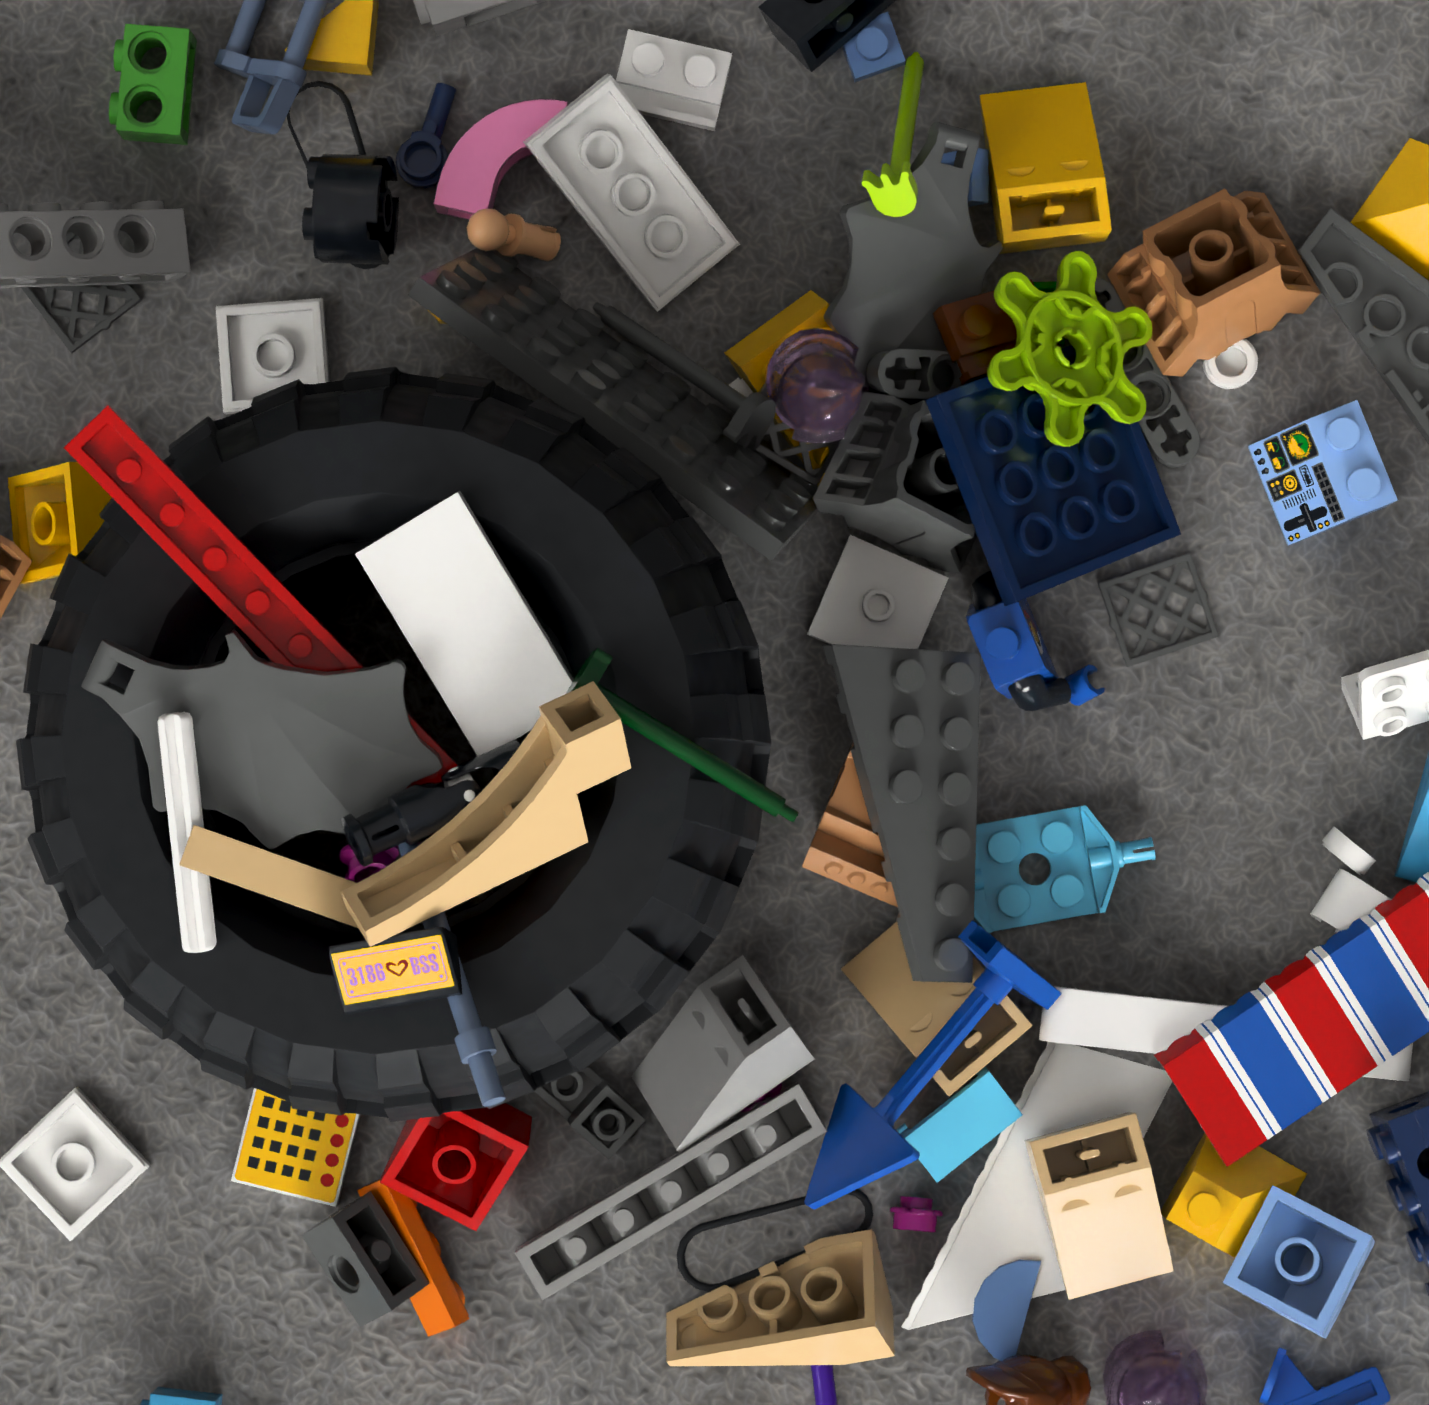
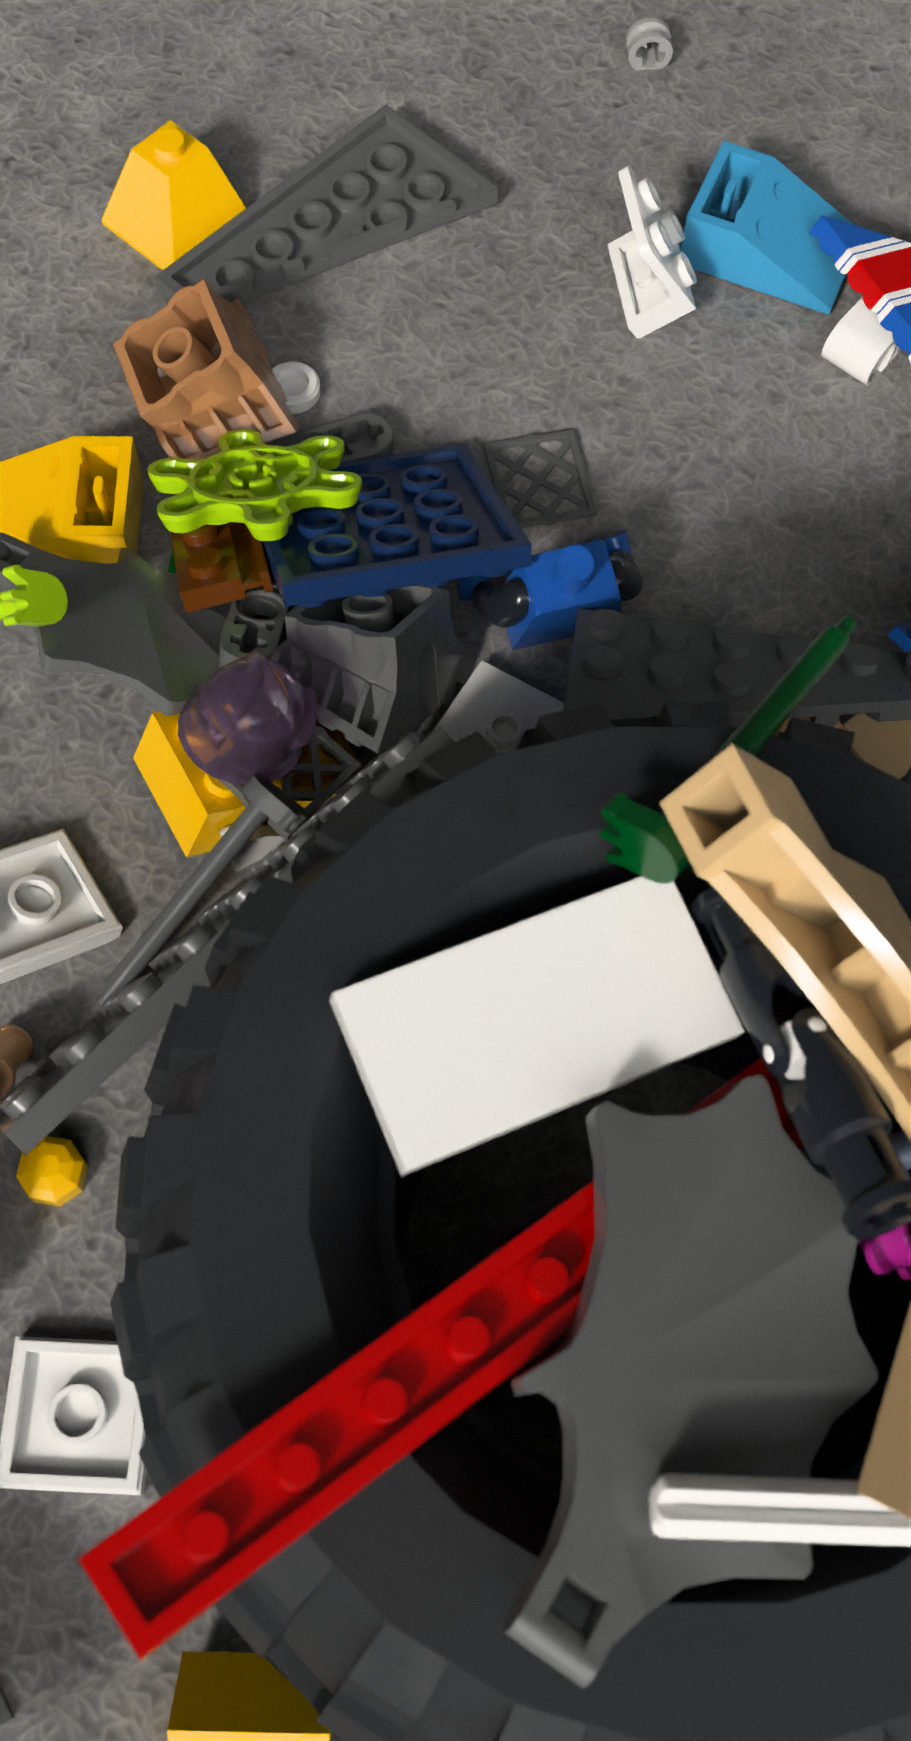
camera: 90 degrees left, 20 degrees down
medium azure plate [974,805,1155,933] -> none
light blue slope [1248,400,1398,546] -> none
white tile [1322,826,1376,875] -> none

